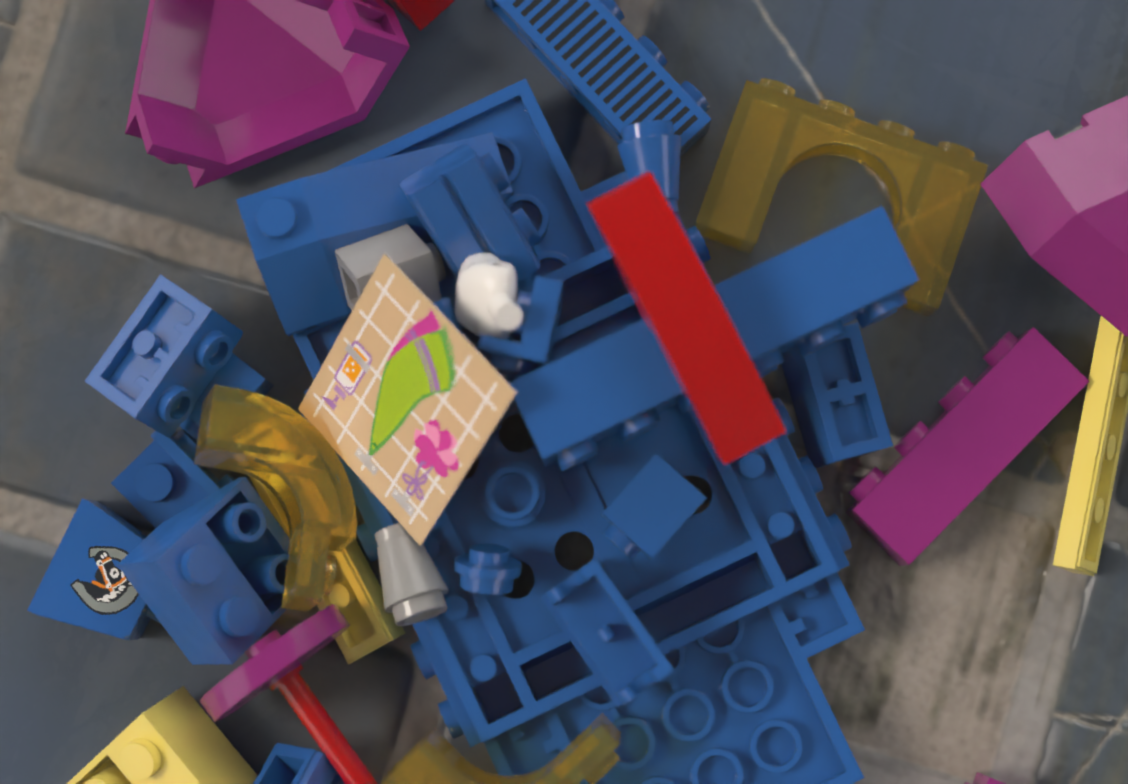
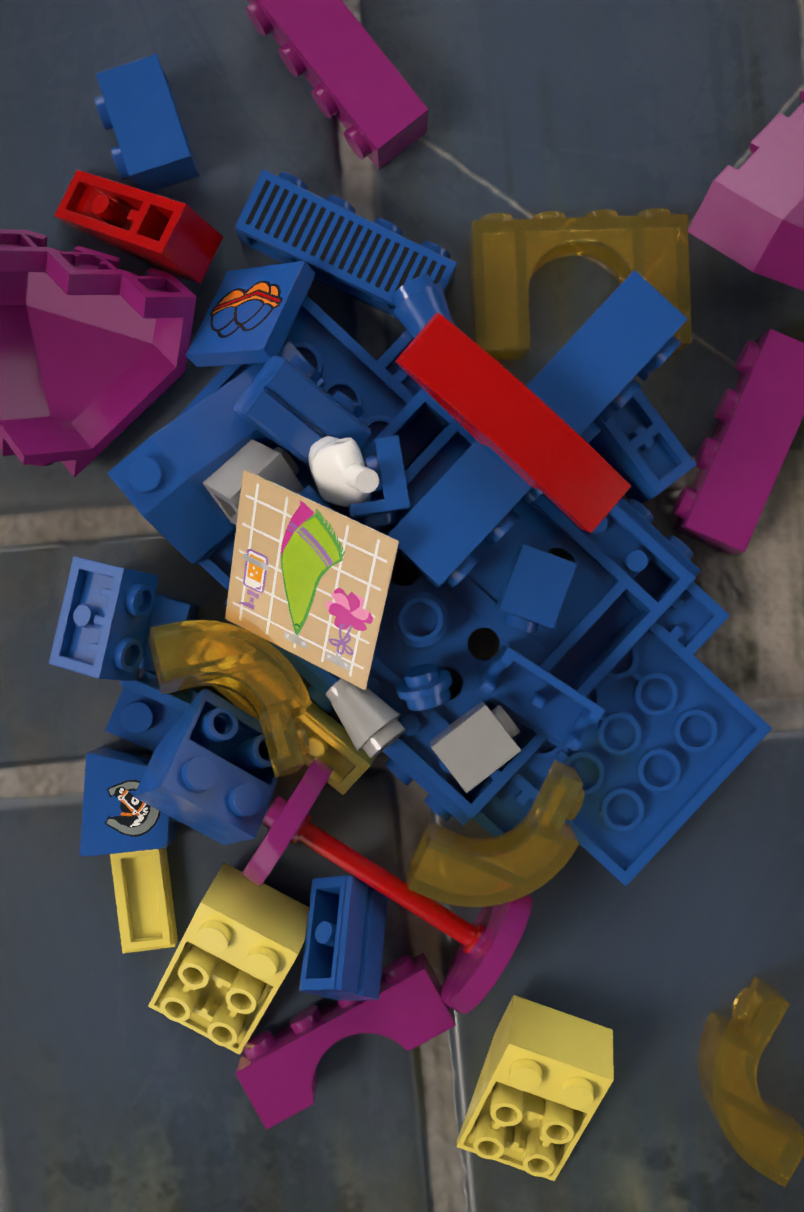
camera: 20 degrees left, 5 degrees up
none -> light yellow tile [110,848,178,954]
none -> blue tile [185,261,316,367]
none -> light grey brick [430,701,521,793]

